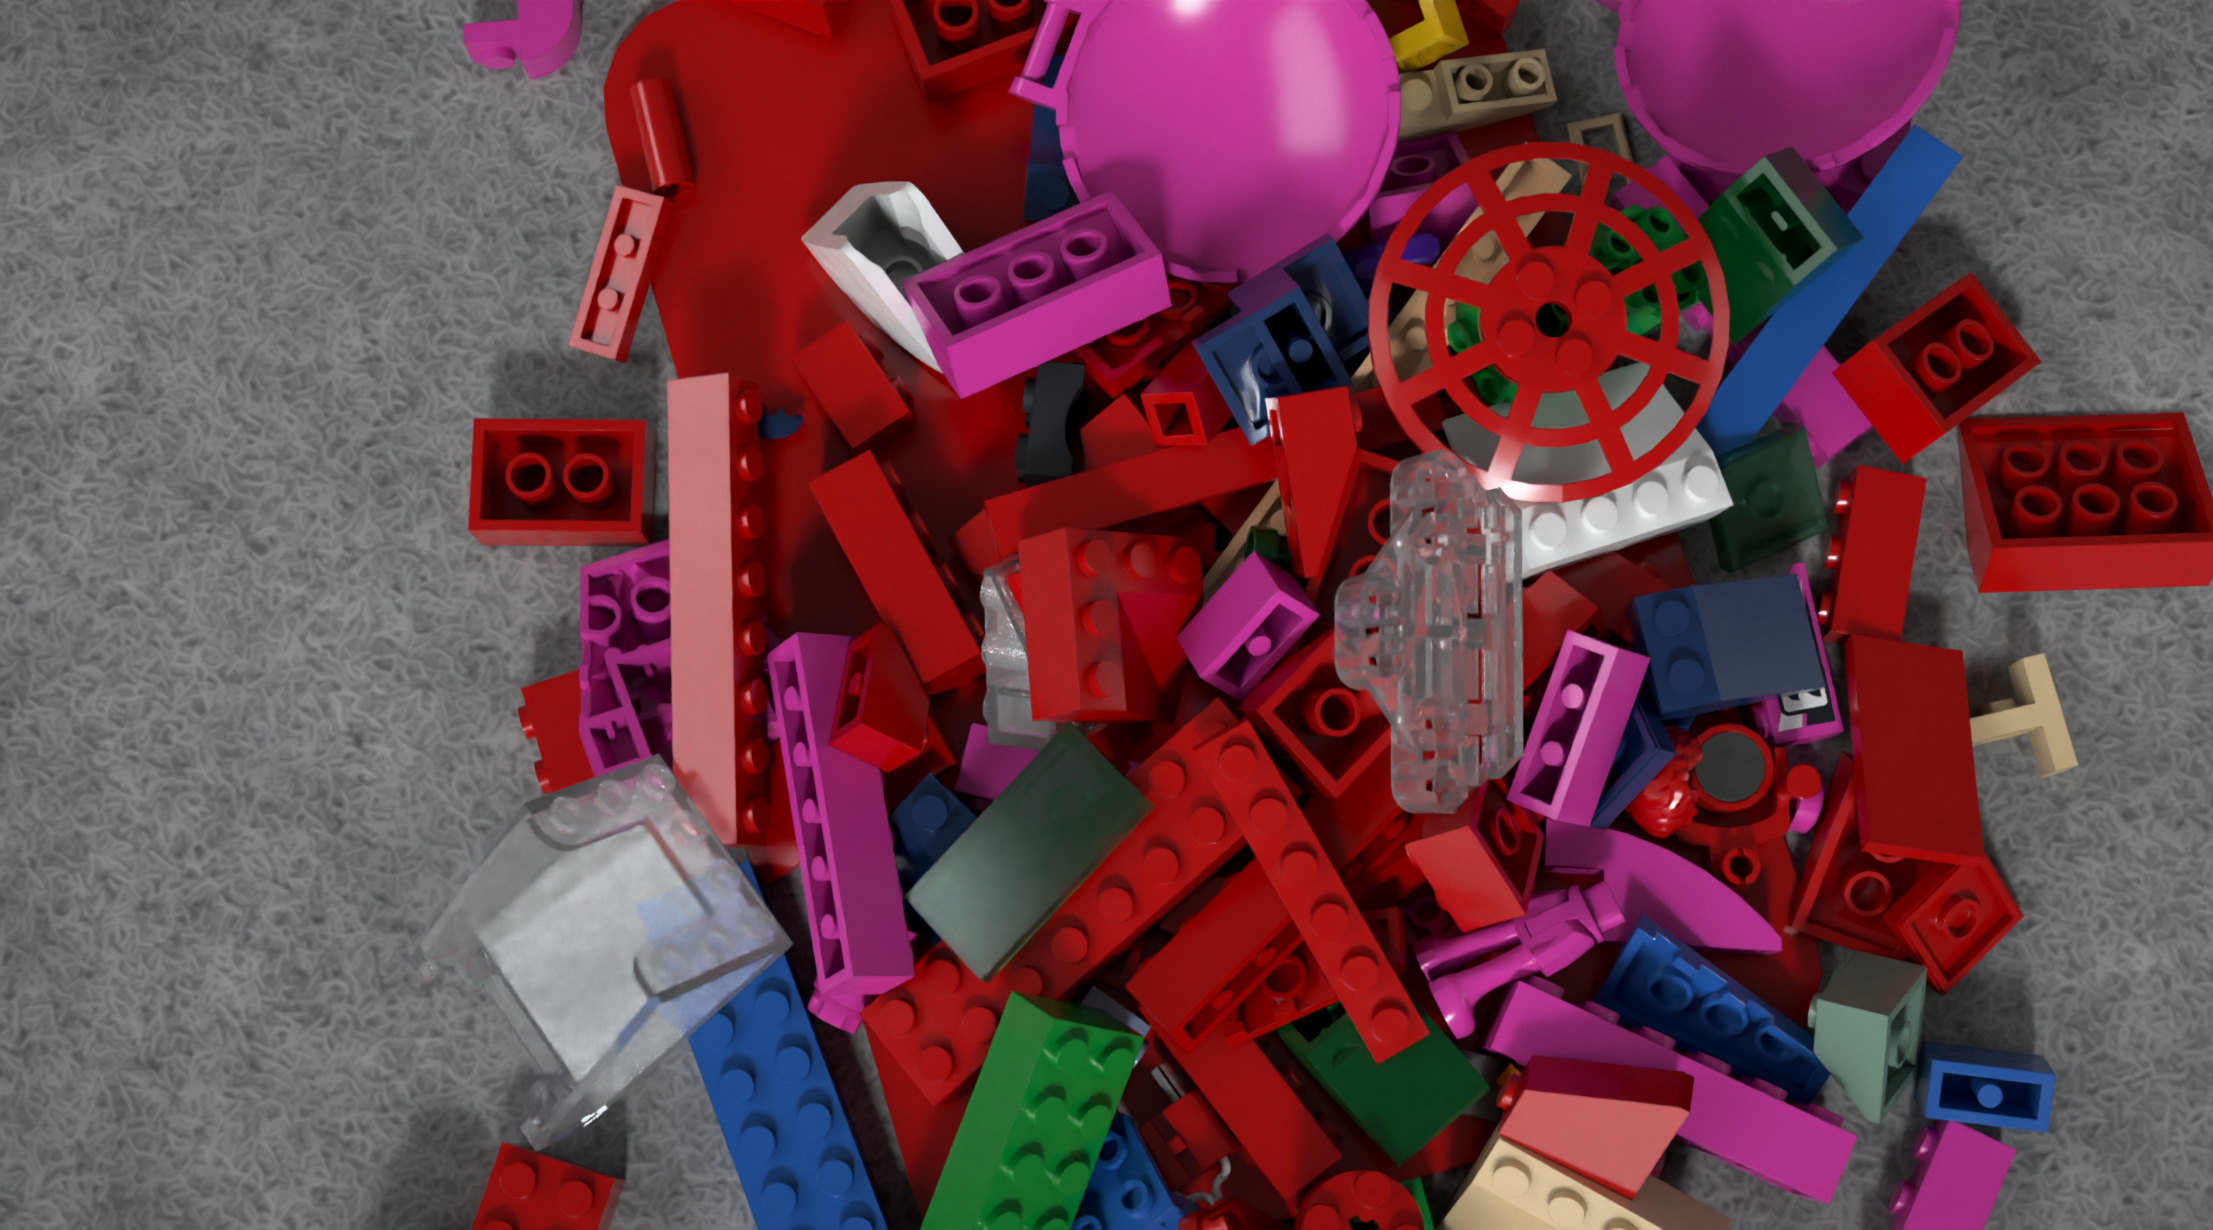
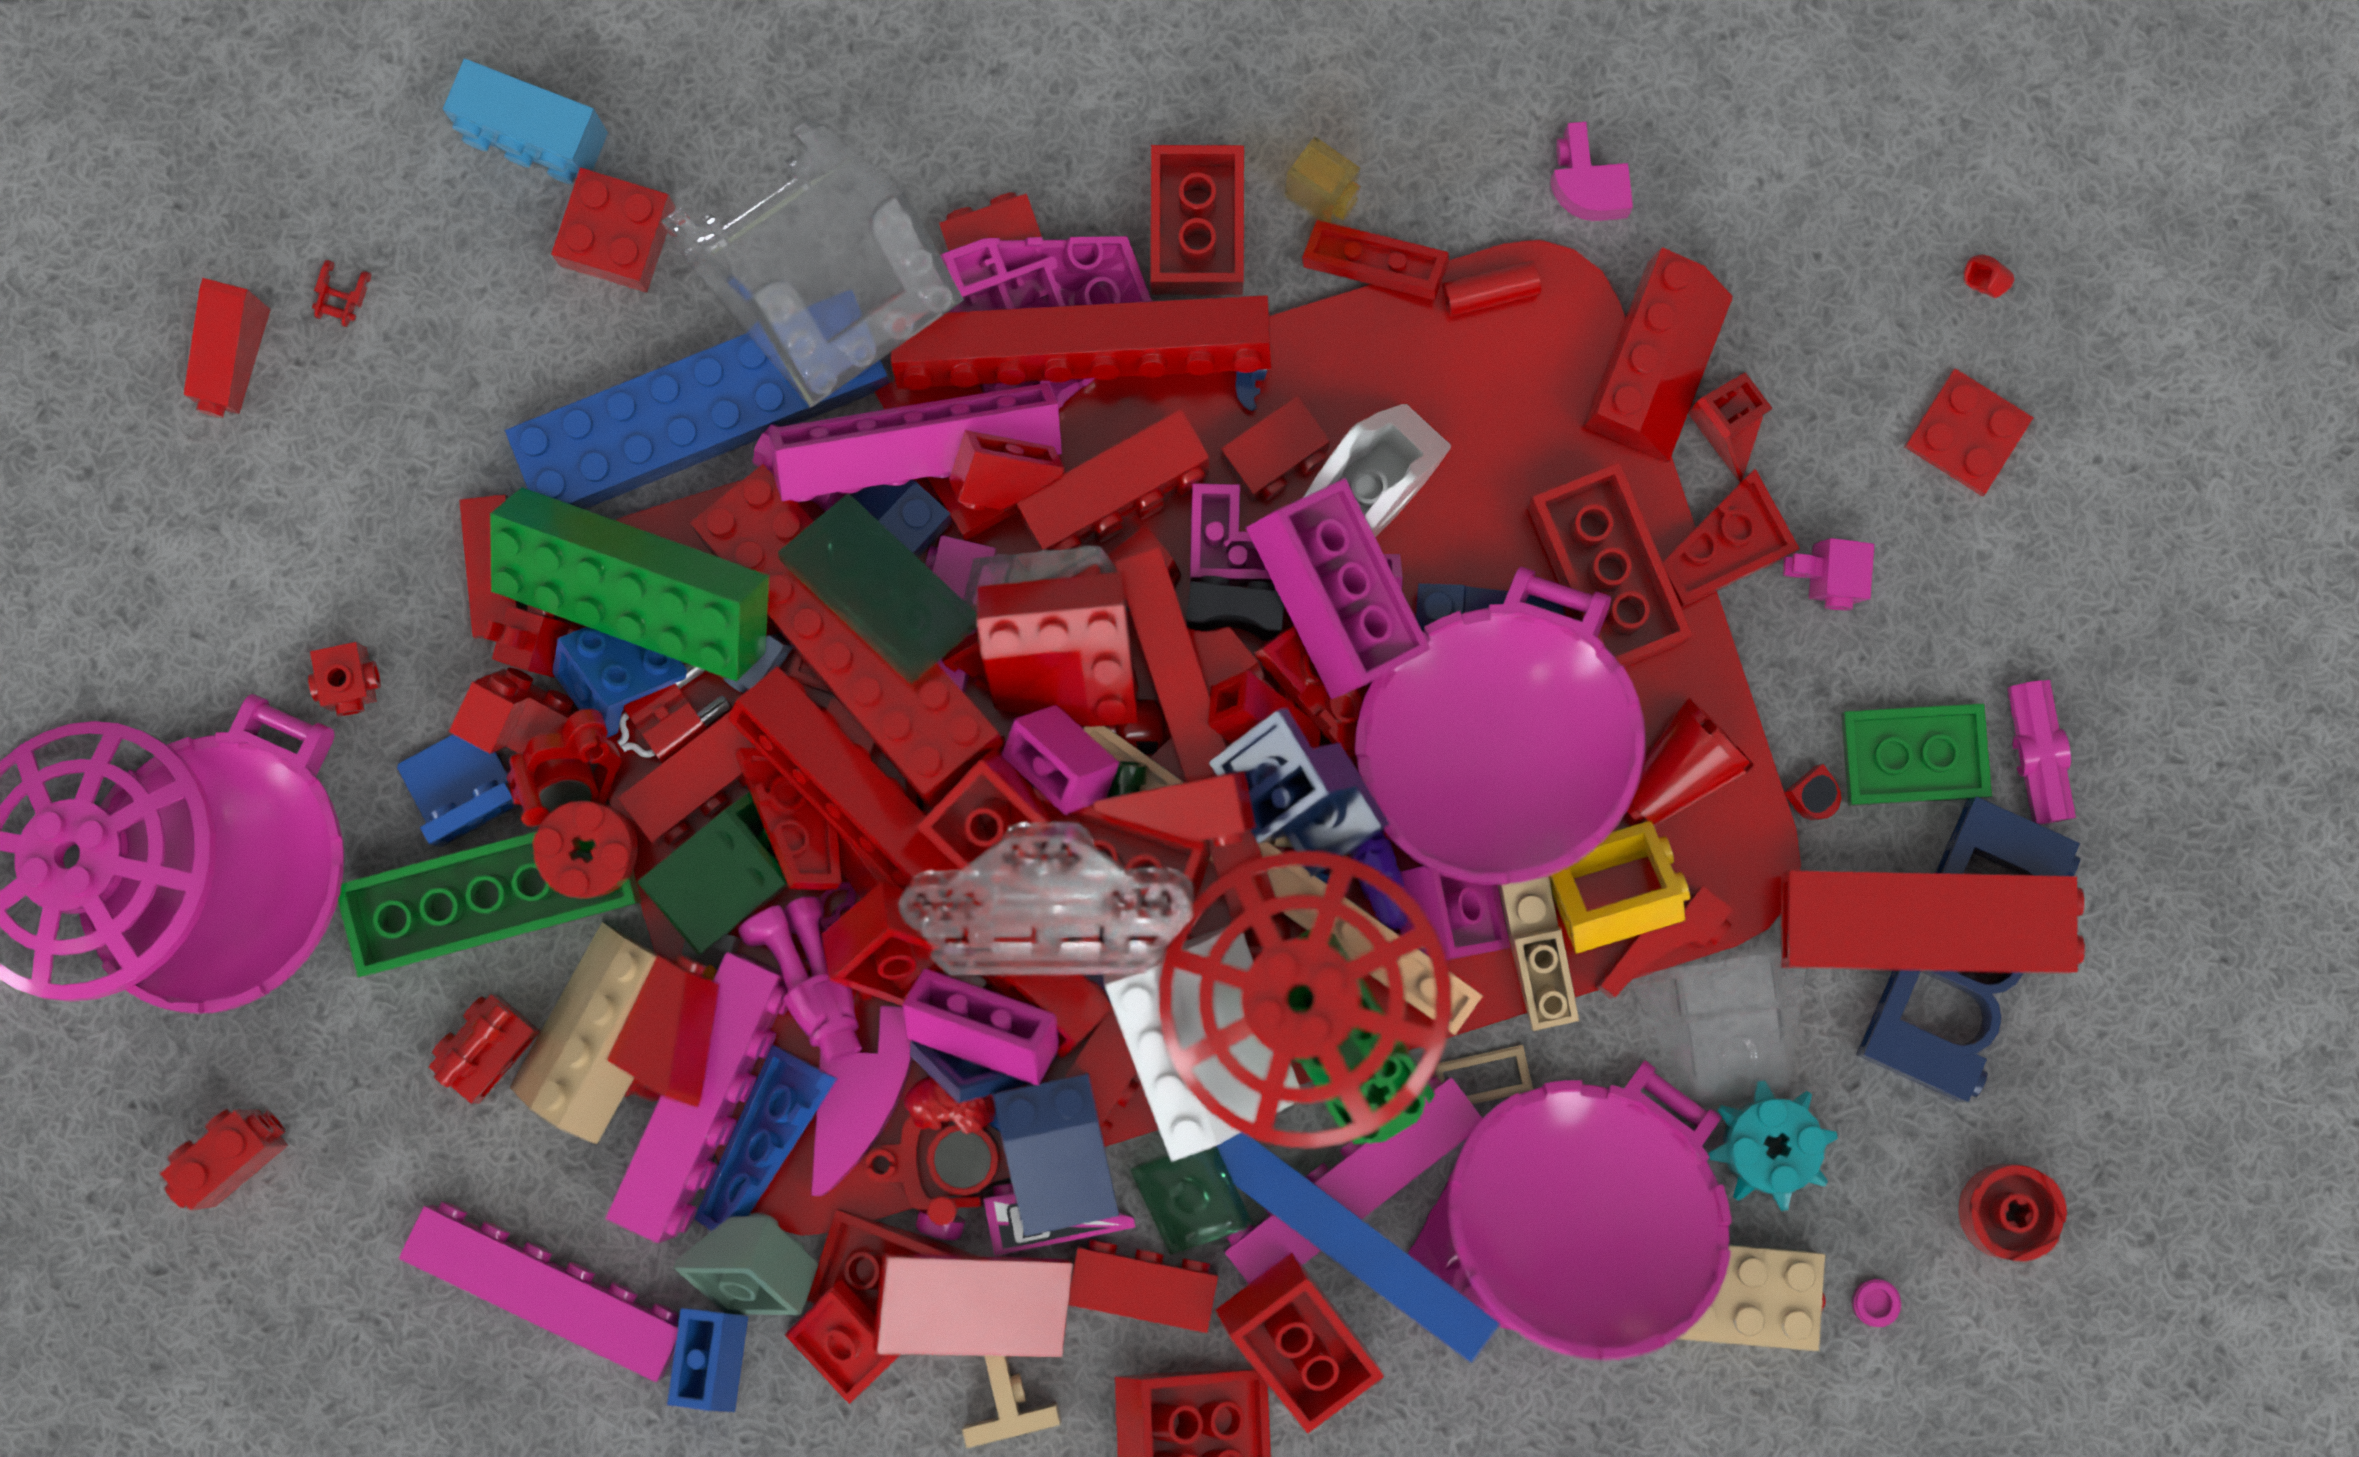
camera: 85 degrees right, 5 degrees up
red plate [1192,716,1430,1065] -> none
dark green slope [1684,146,1864,345] -> none
none -> dark pink brick [1190,484,1274,587]
none -> clear yellow brick [1284,136,1361,223]

